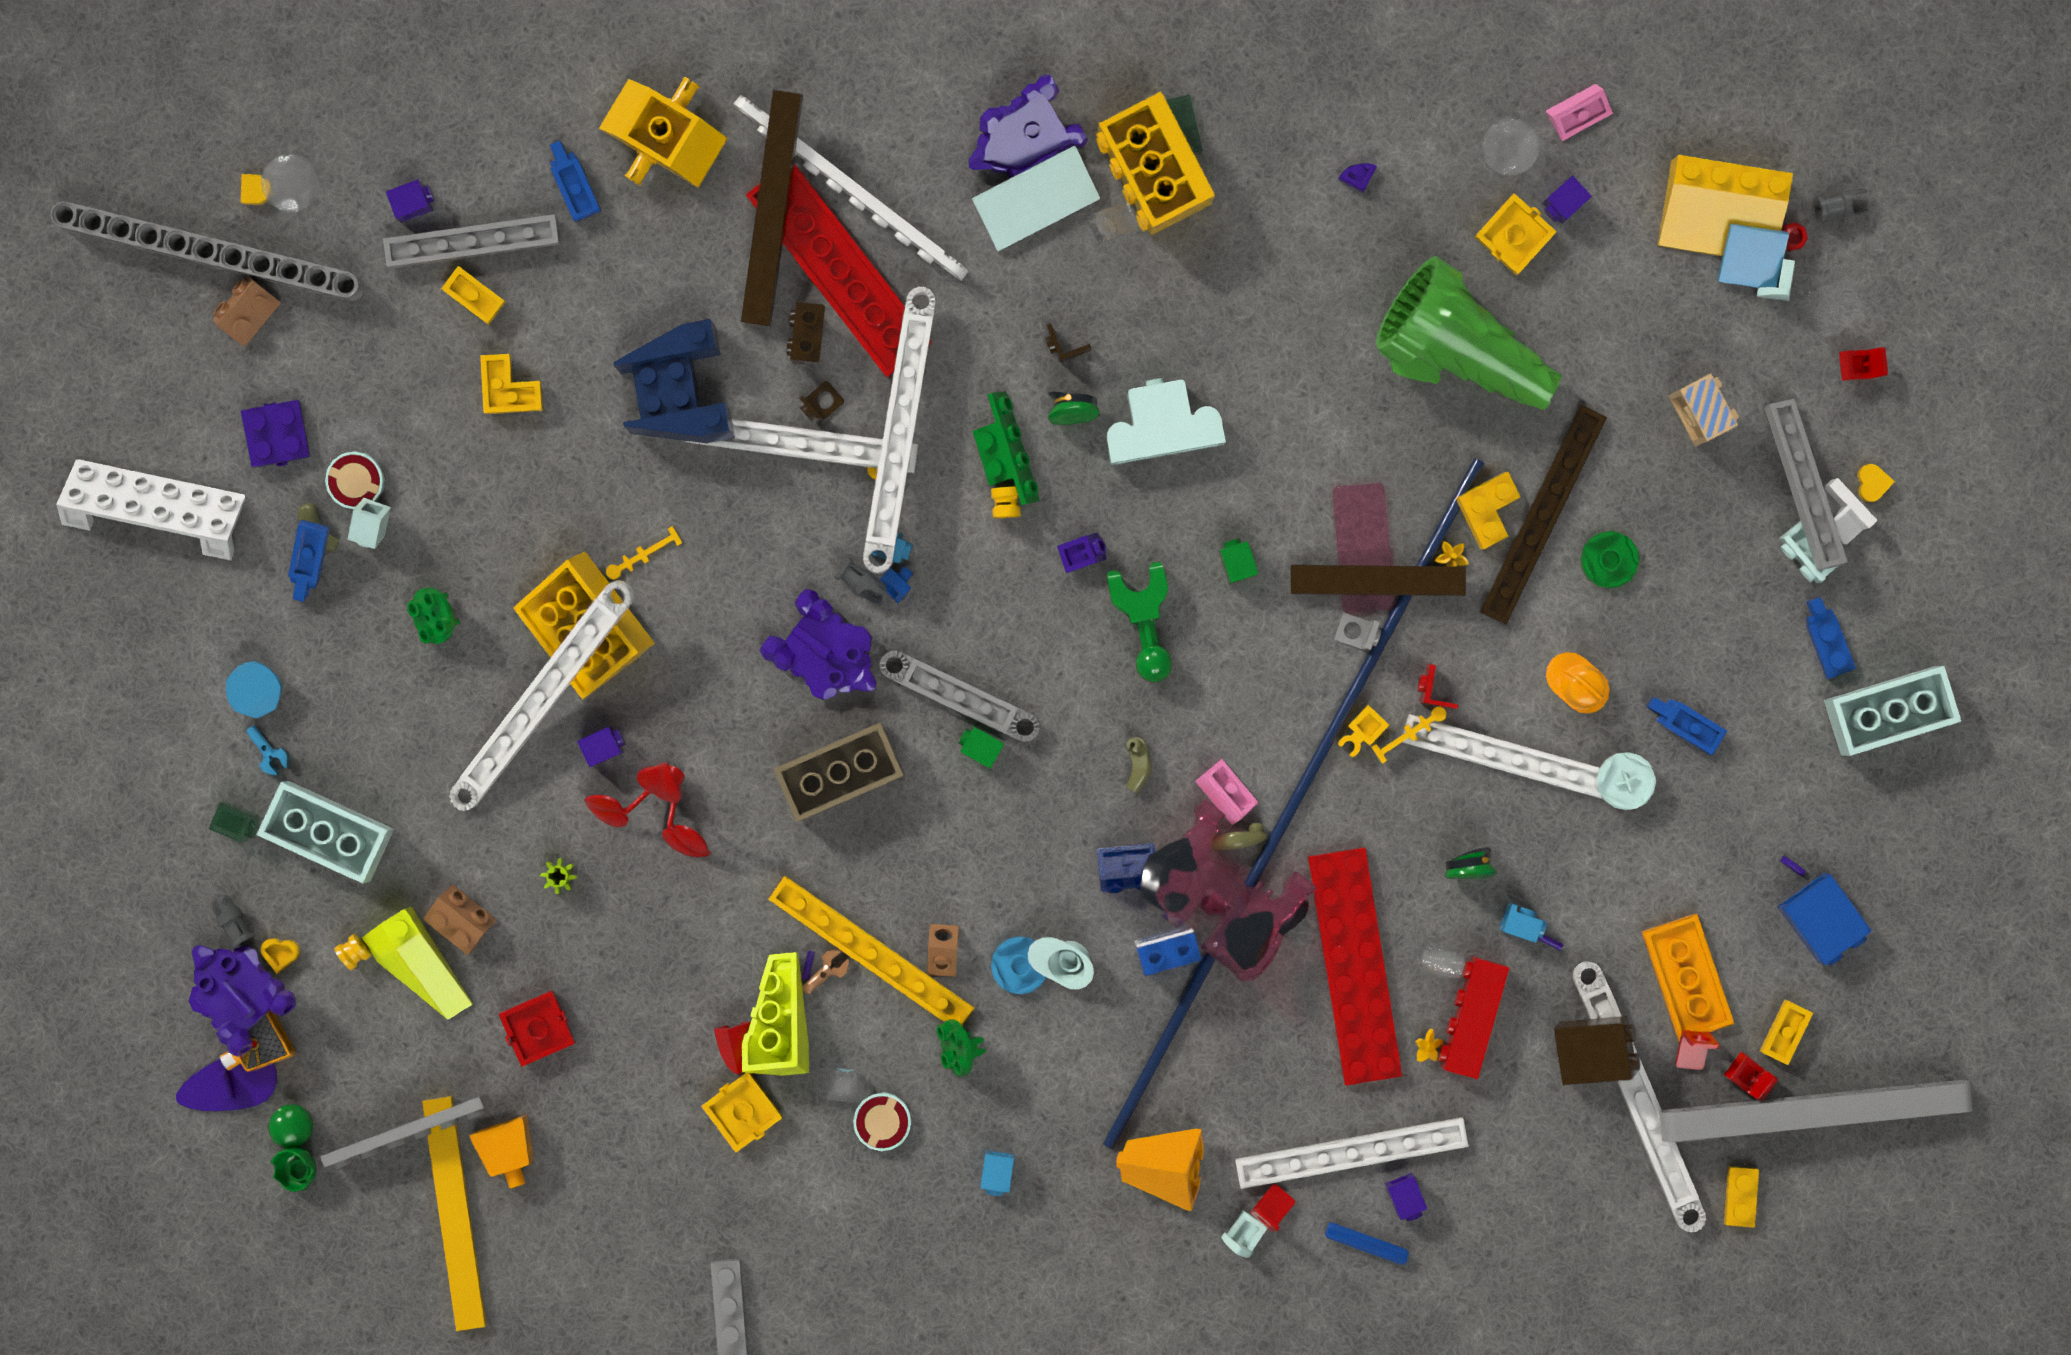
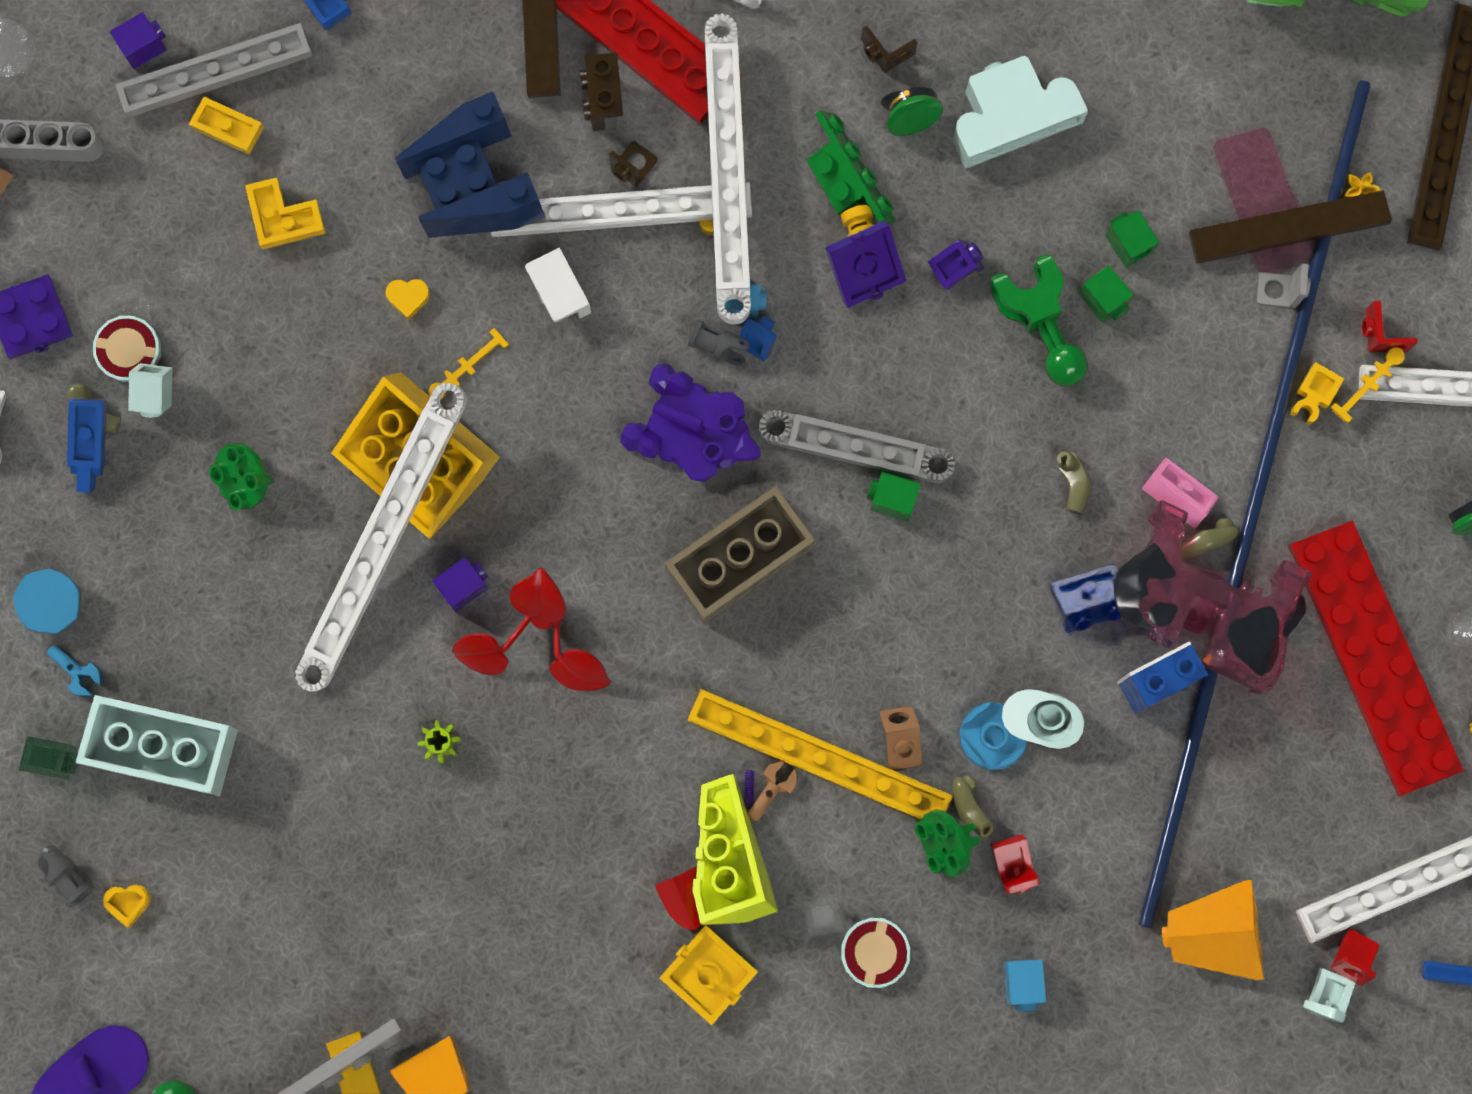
camera: 10 degrees left, 10 degrees down
dark purple shield [188,945,296,1057] -> none
torso [220,1010,297,1072] -> none
yellow wheel [334,933,371,970] -> none
neon yellow wedge [362,906,473,1020] -> none
medium nougat bracket [423,885,496,955] -> none
red plate [498,990,576,1067] -> none
yellow plate [1456,472,1521,550] -> none
none -> yellow tile [385,279,430,320]
none -> white panel [525,247,591,322]
none -> dark purple plate [825,221,907,308]
none -> olive arm [952,775,994,838]
none -> red bracket [990,834,1040,894]
none -> green brick [1078,265,1134,323]

